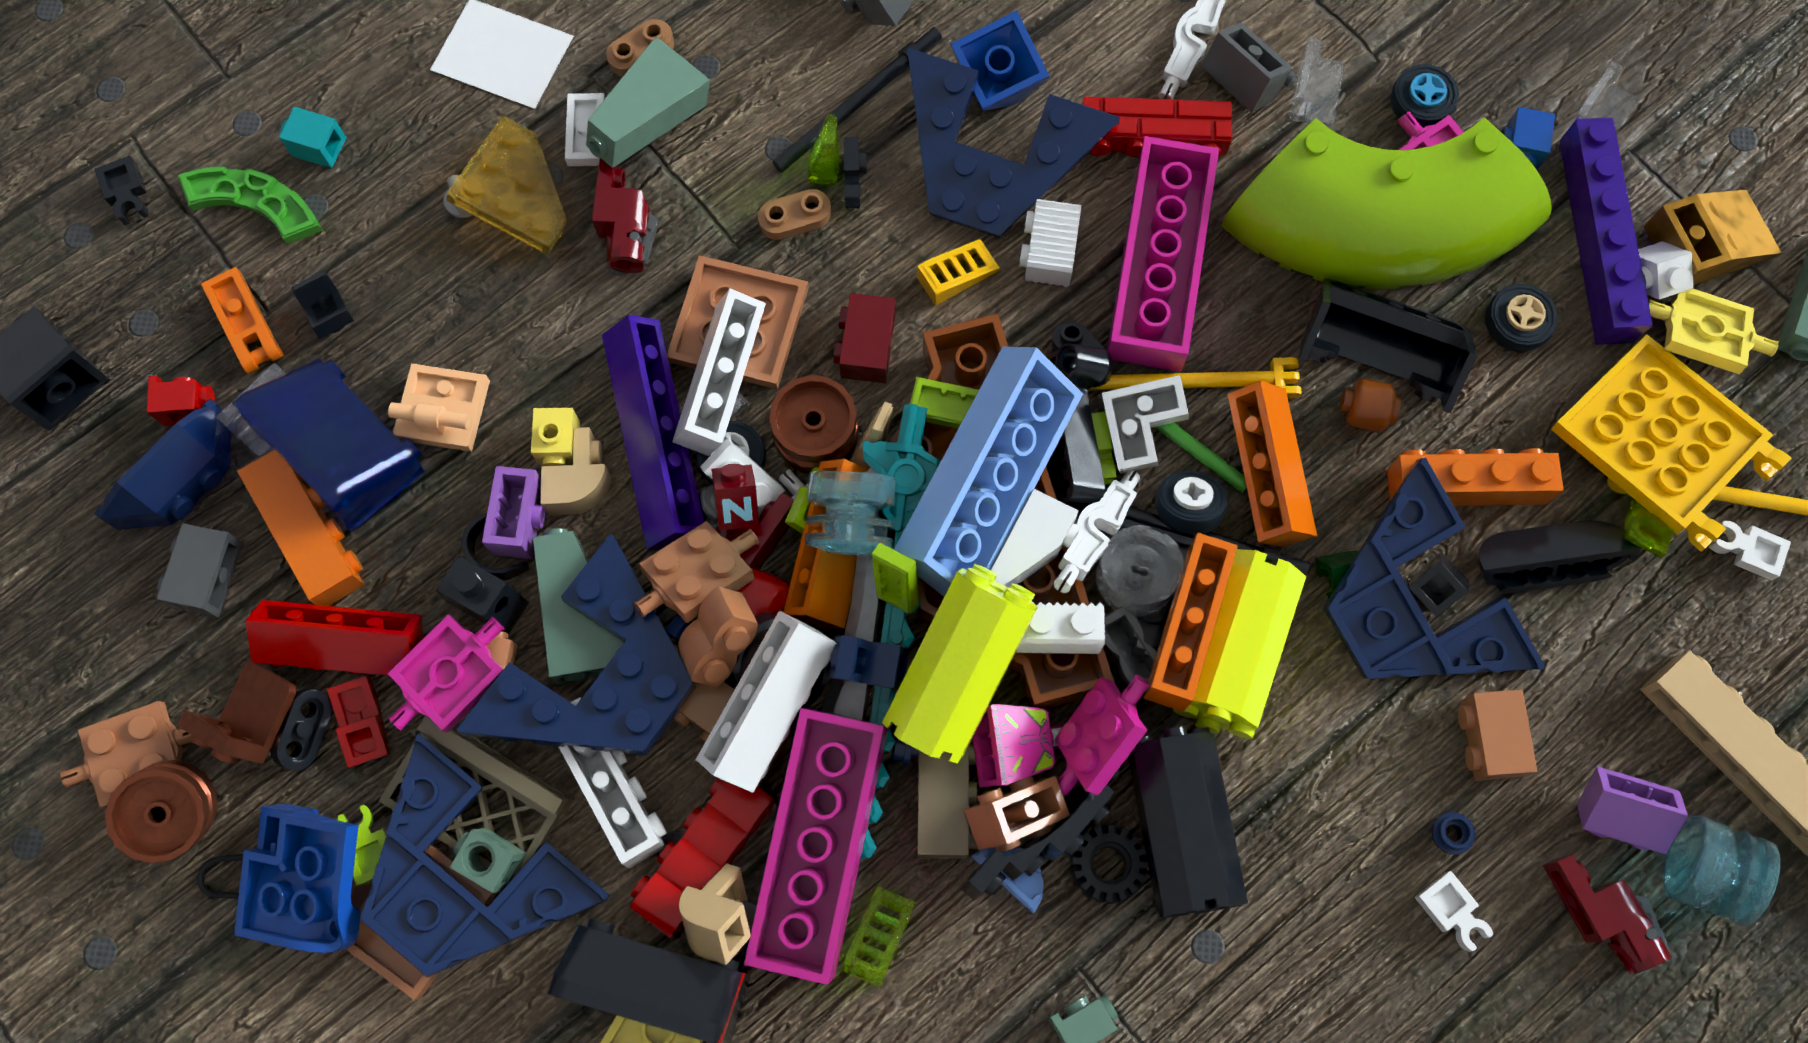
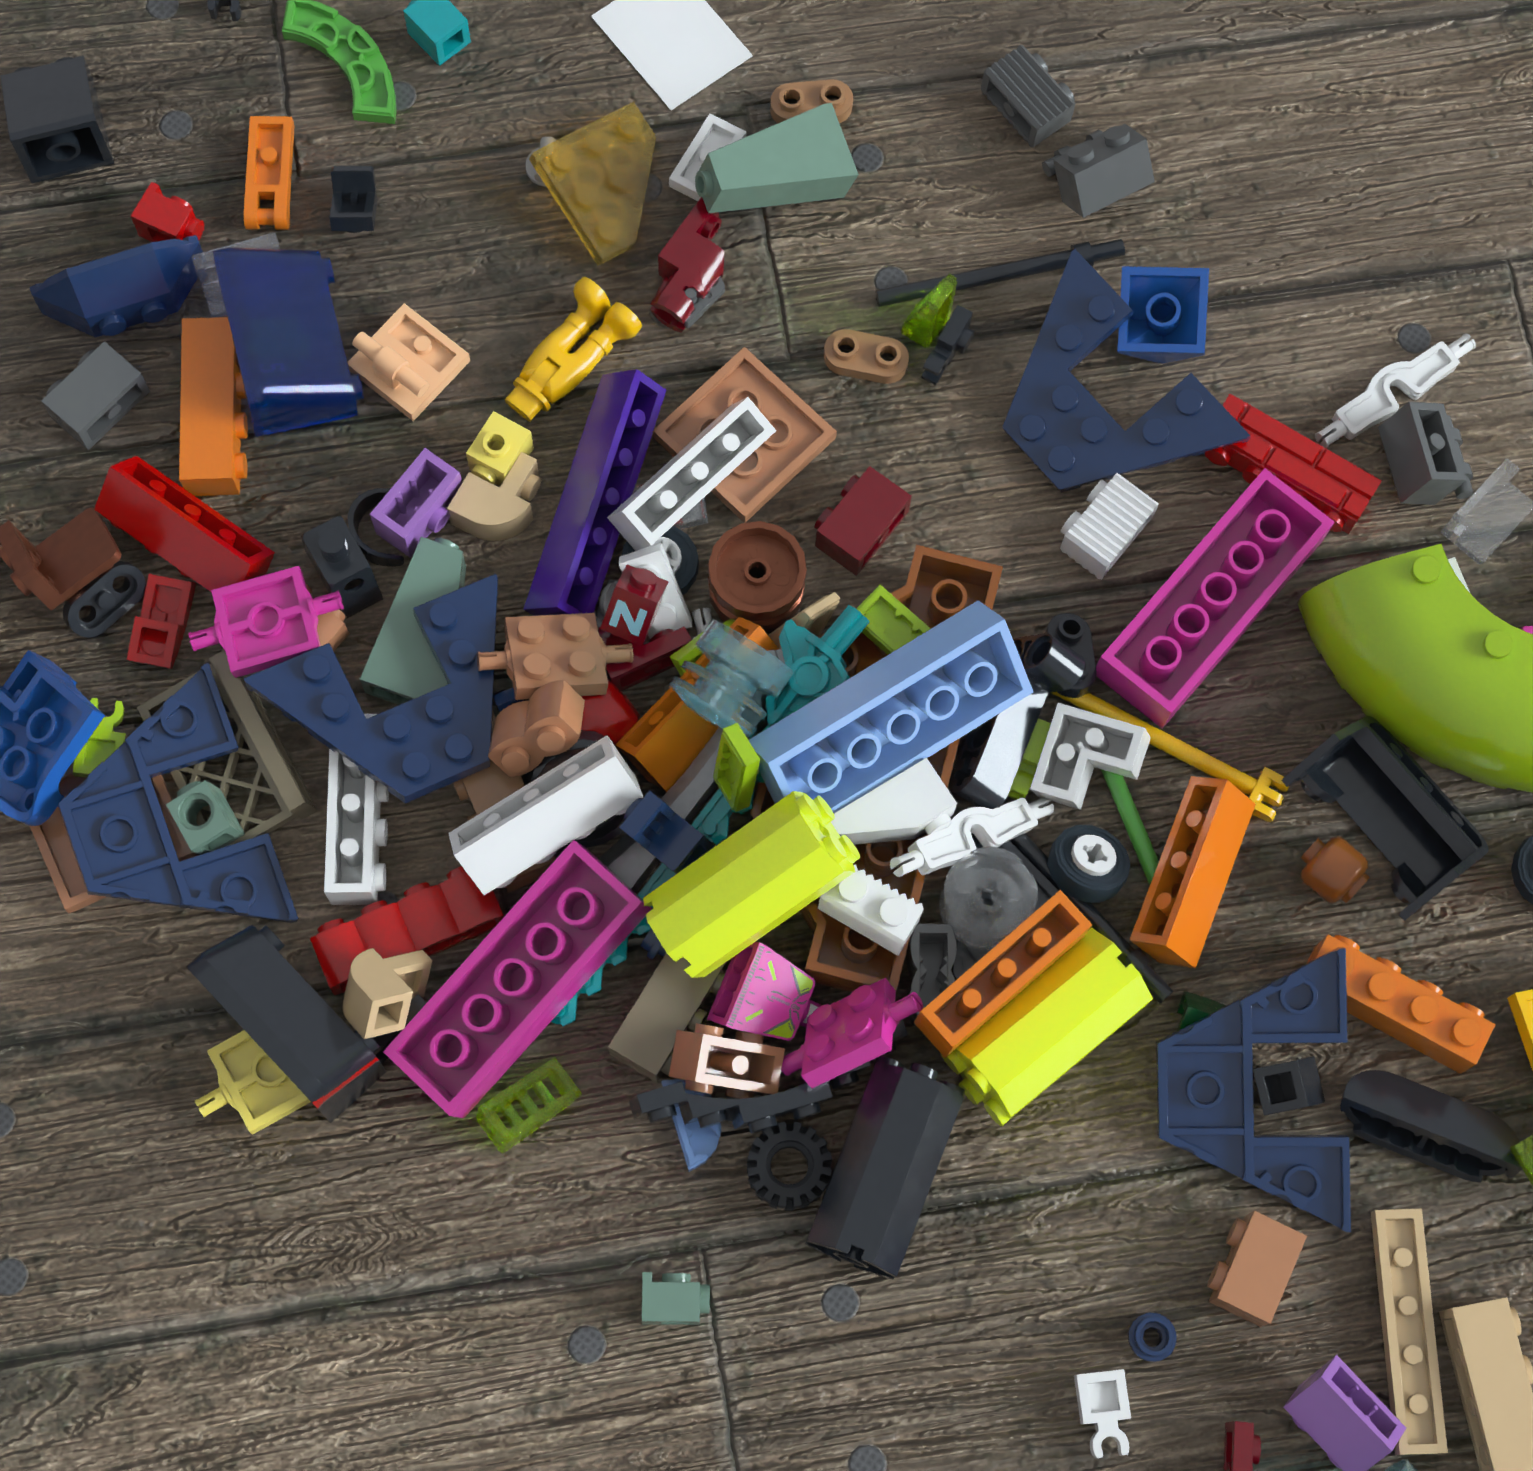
camera: 25 degrees right, 0 degrees up
yellow slope [916,239,1000,306] -> none
none -> yellow piece [504,277,642,422]
none -> tan plate [1370,1208,1448,1455]

